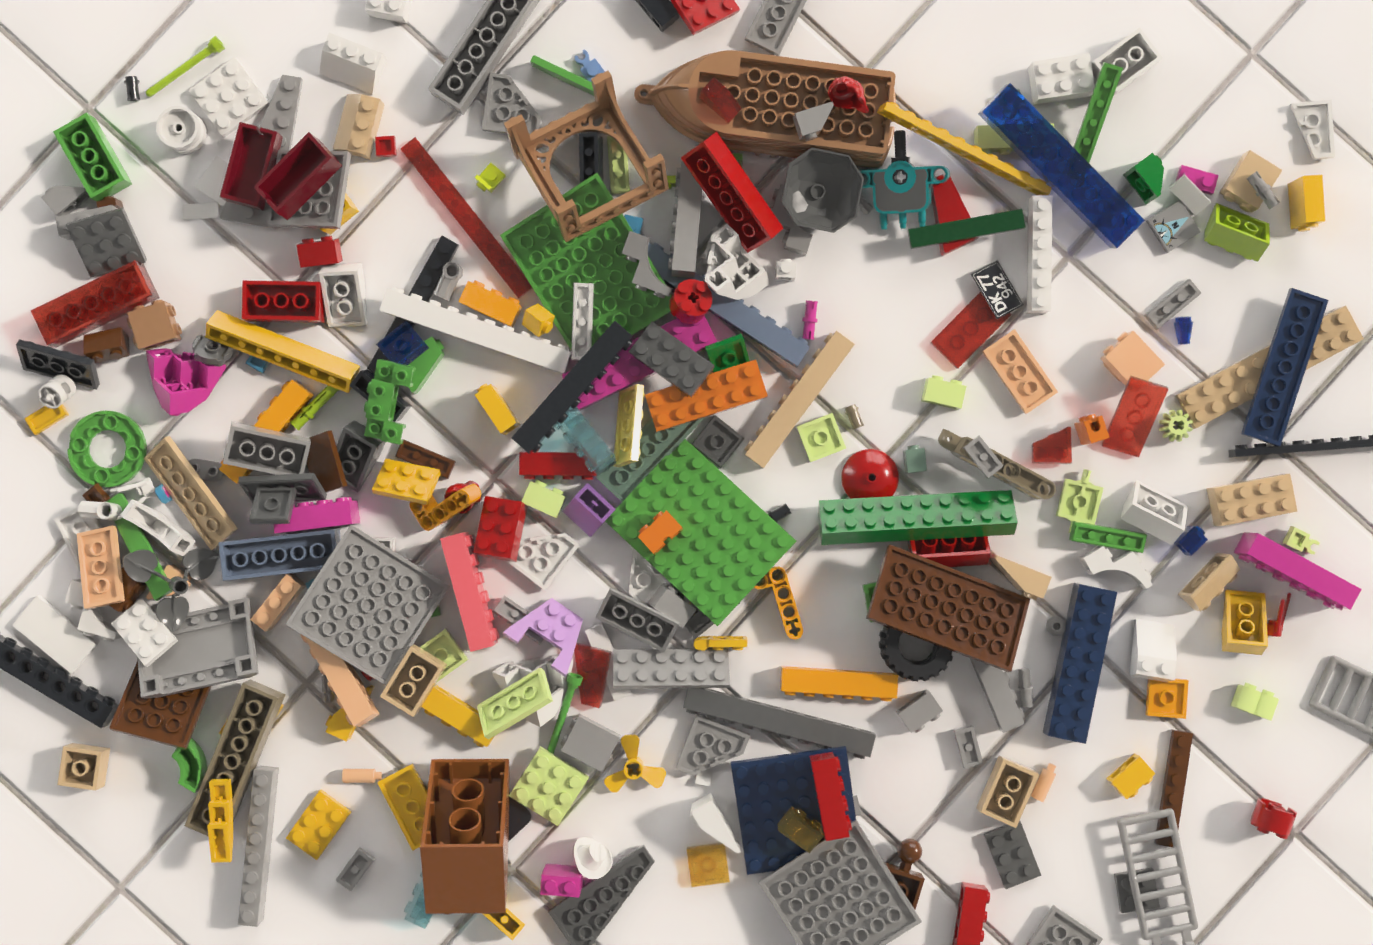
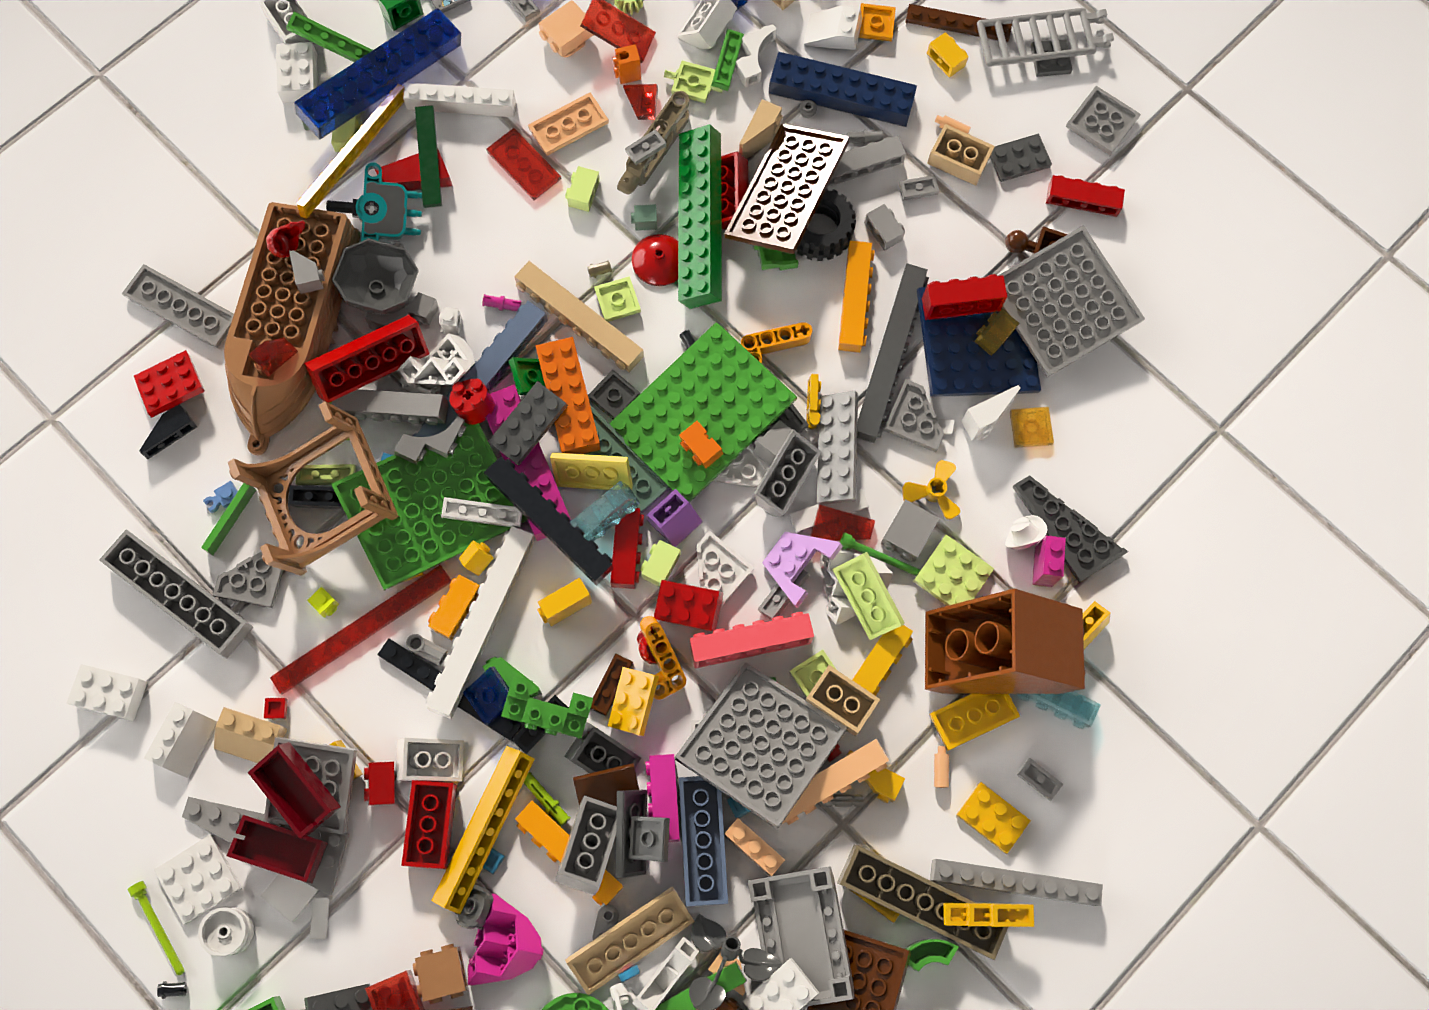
camera: 90 degrees left, 15 degrees down
black sticker [971,260,1024,319] -> none

